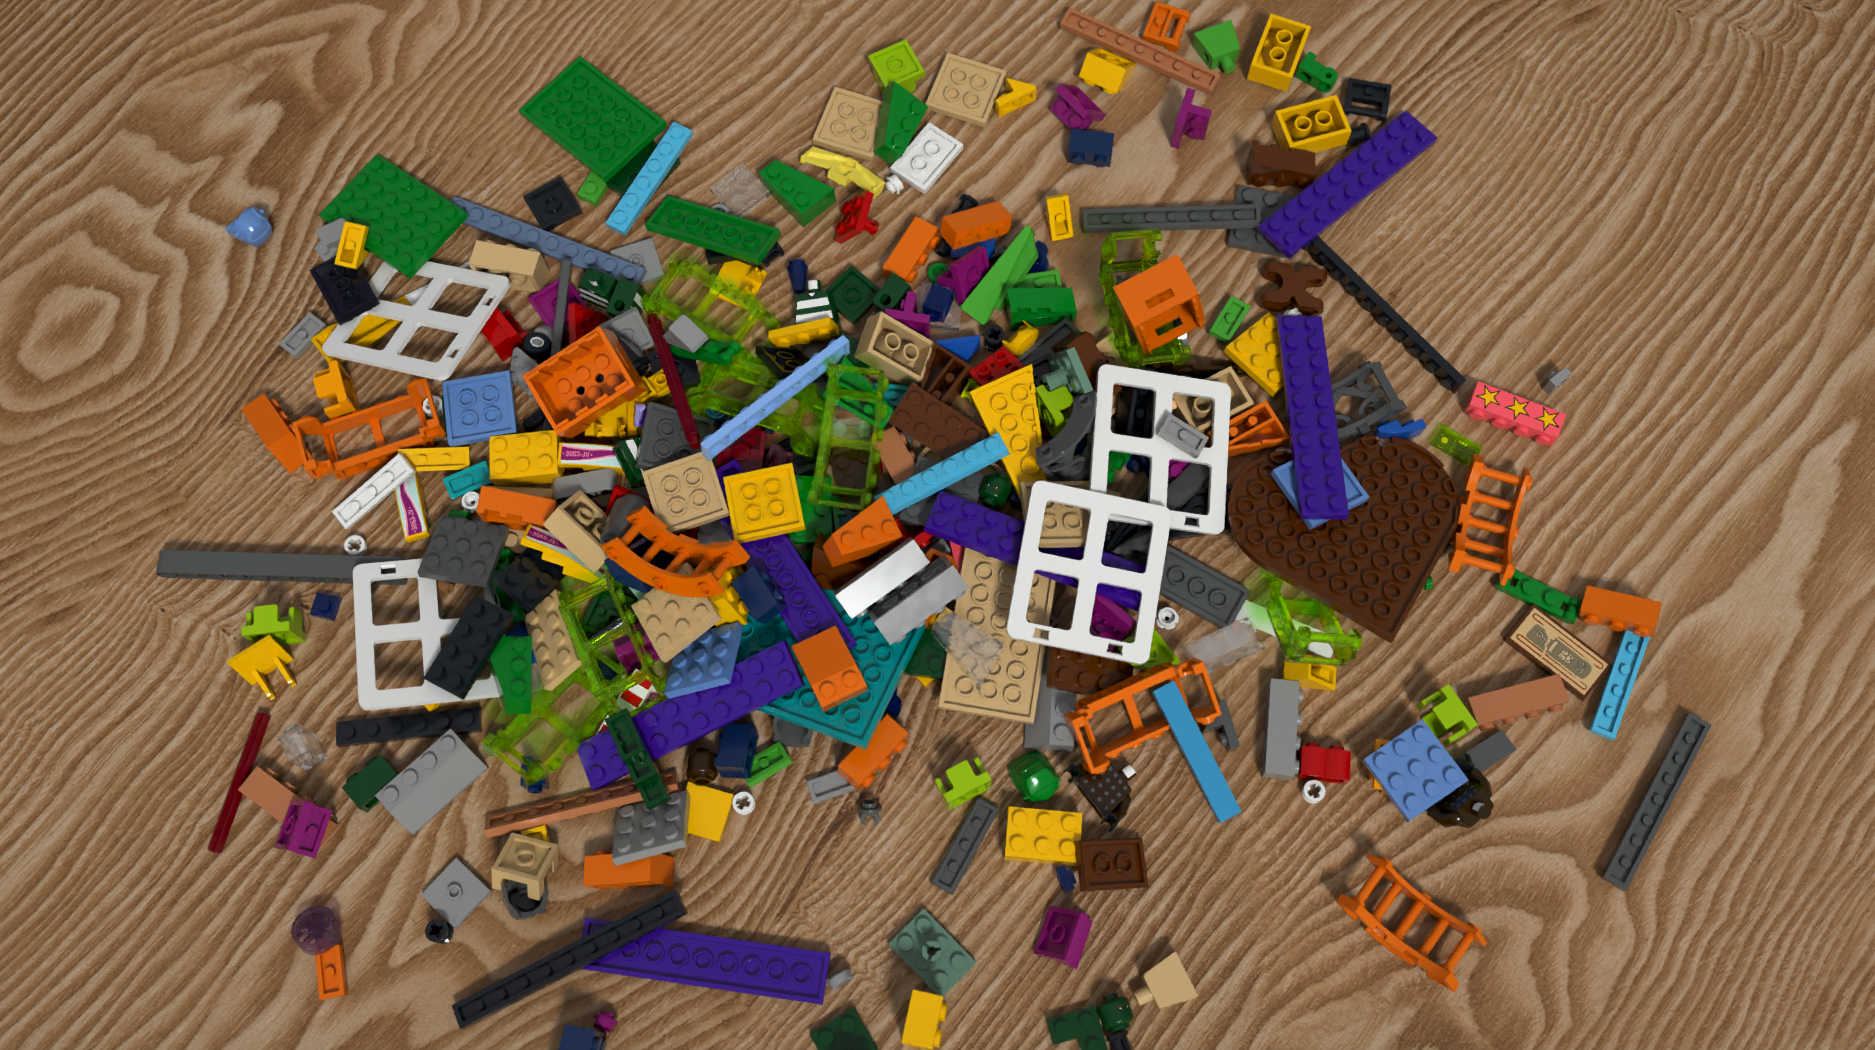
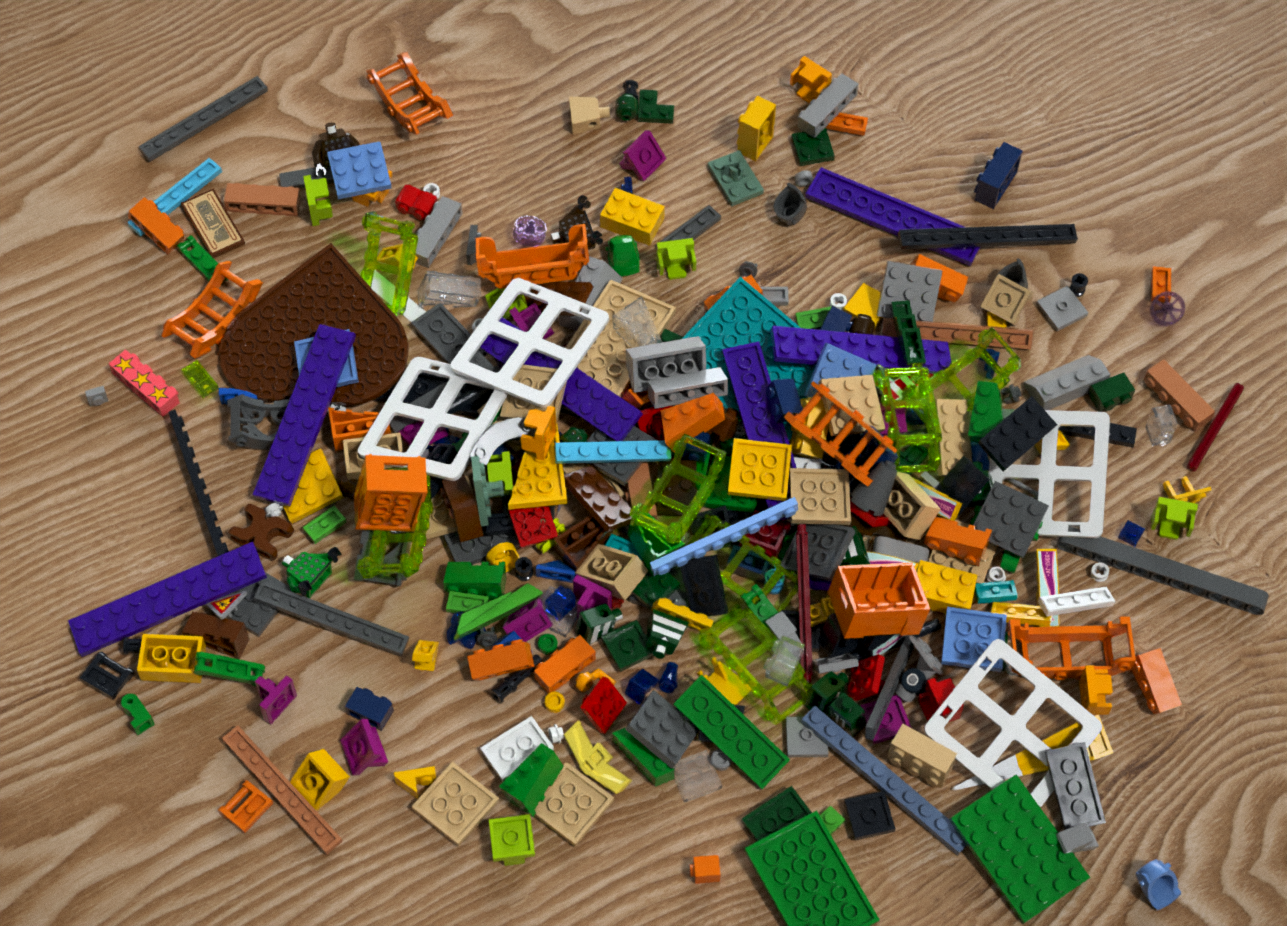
camera: 165 degrees left, 10 degrees down
magenta bracket [274,800,333,858] -> none
light grey plate [279,312,327,360] -> none
yellow slope [334,221,369,270] -> none
magenta plate [593,1011,618,1032] -> none
medium azure plate [605,122,693,236] -> none
clear pink plate [764,443,794,467] -> none
orange slope [791,625,867,712] -> none
reddish brown tile [1074,838,1149,892] -> none
dark azure tile [1151,680,1242,823] -> none
light grey plate [1156,413,1209,459] -> none
bright green torso [1192,20,1240,74] -> none
yellow brick [1247,14,1311,92] -> none
none -> green plate [194,652,265,687]
none -> piece [206,590,248,620]
none -> green torso [282,547,342,599]
none -> clear purple wheel [513,216,547,247]
none -> light orange panel [521,406,557,461]
none -> yellow tile [545,692,565,713]
none -> light orange plate [576,669,616,693]
none -> clear blue bracket [625,669,659,704]
none -> dark grey plate [625,690,699,769]
none -> orange brick [689,855,721,884]
none -> clear brick [763,635,805,686]
none -> dark grey helmet [773,183,807,225]
none -> light grey plate [919,471,939,489]

